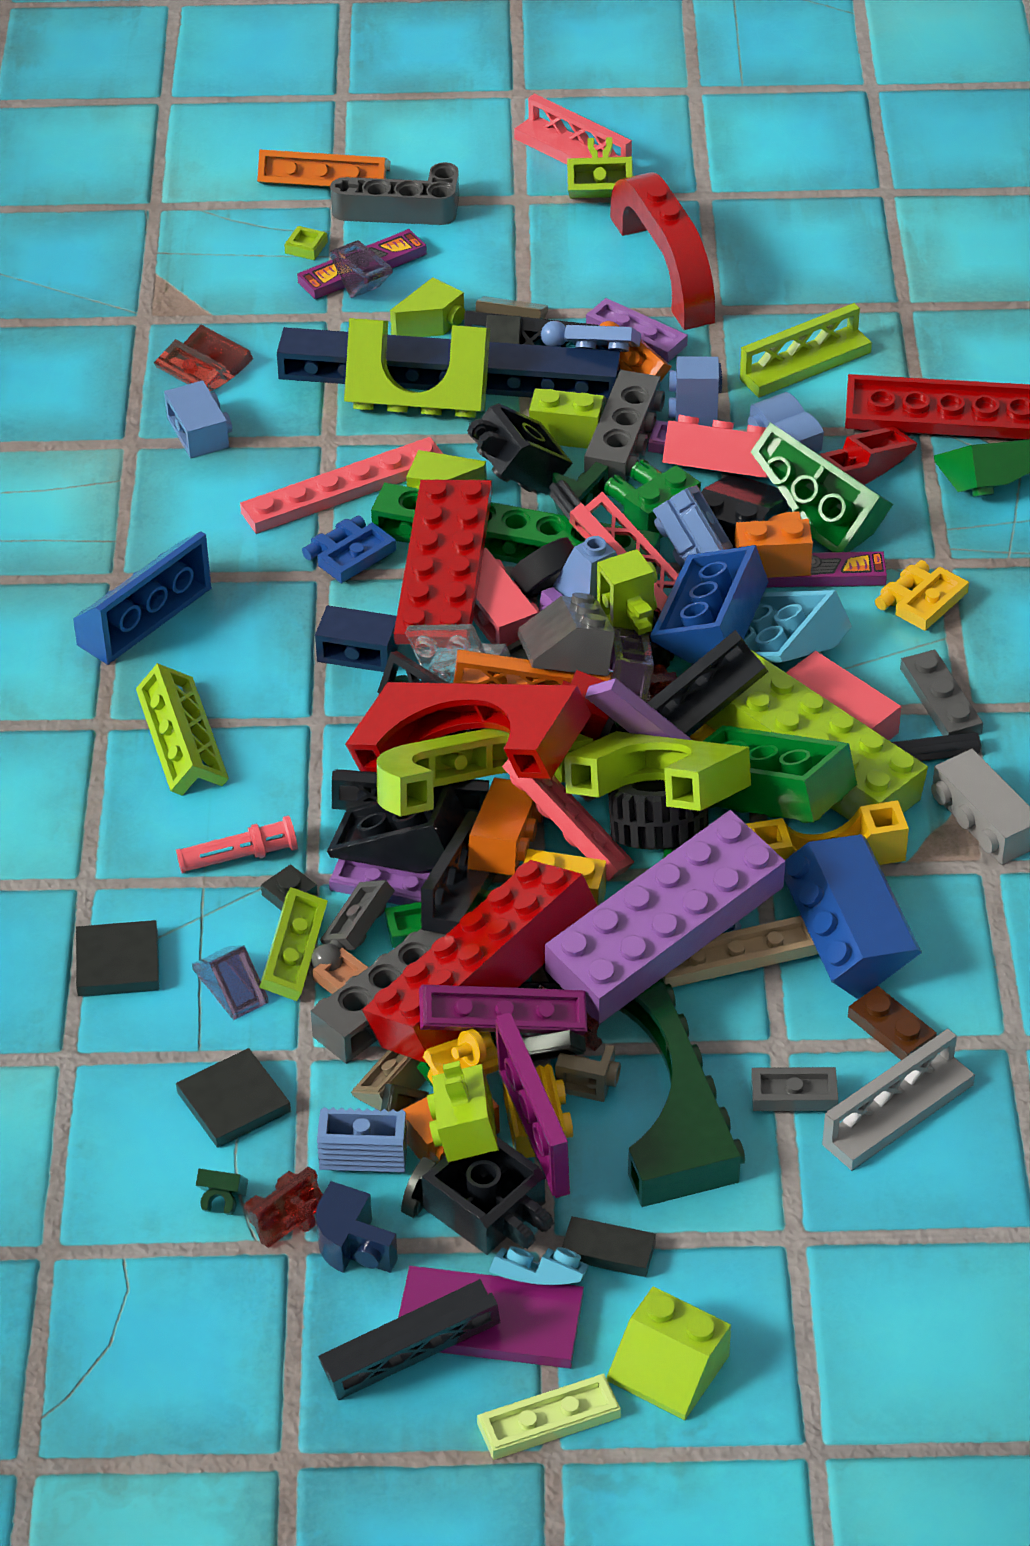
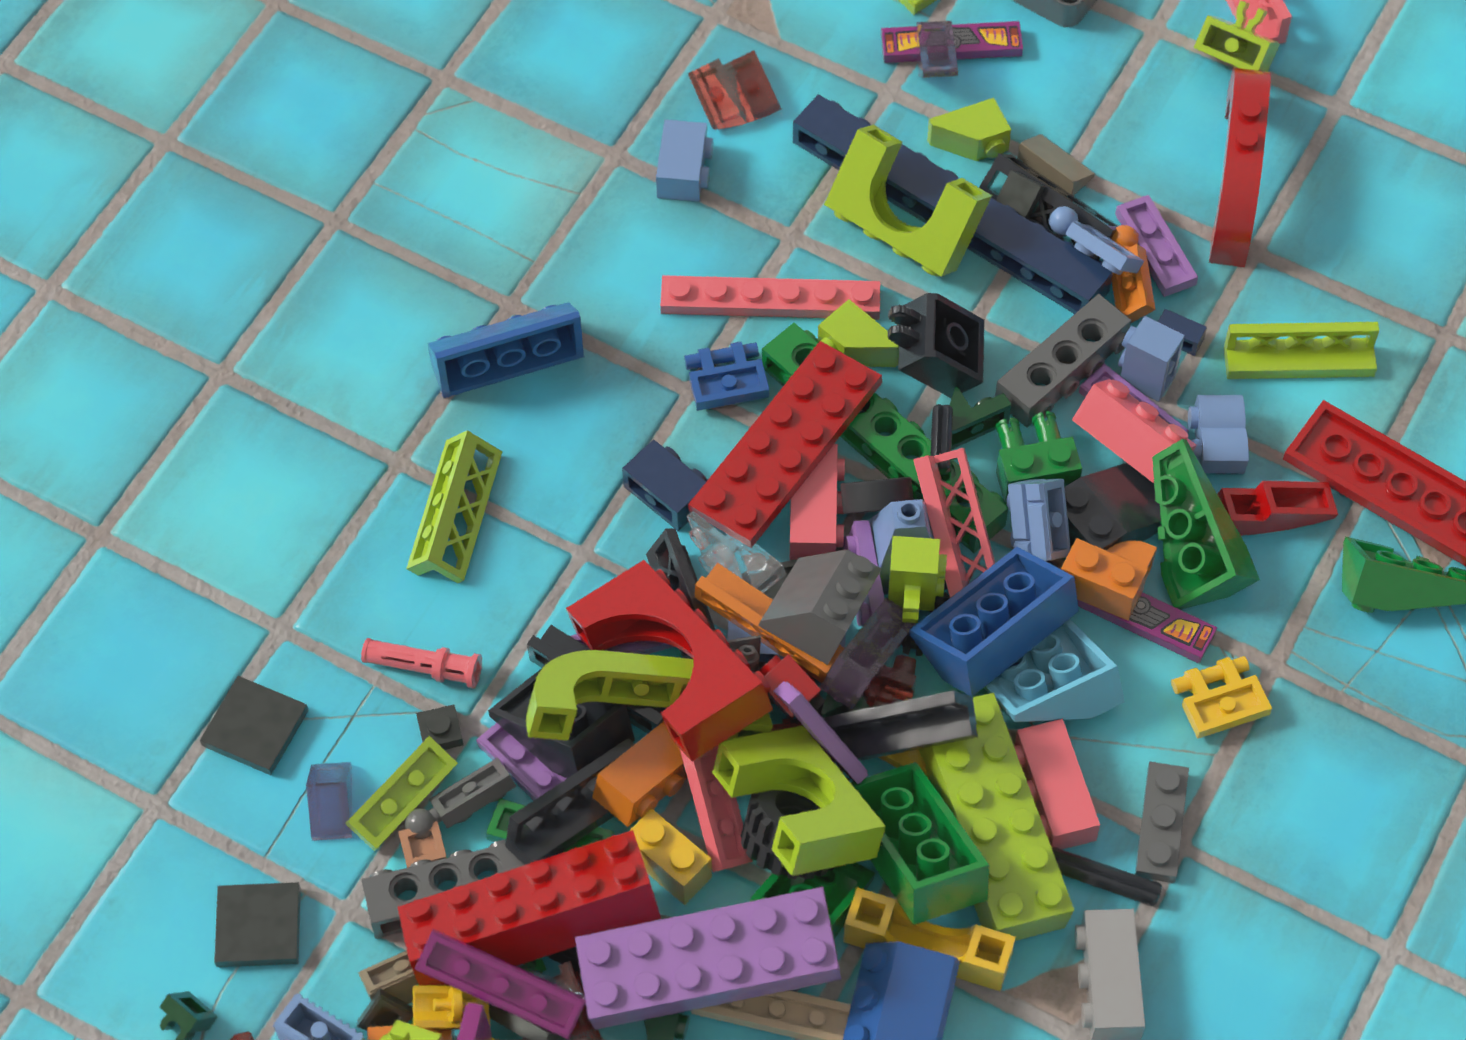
camera: 30 degrees right, 15 degrees up
lime slope [529,388,608,449] -> none

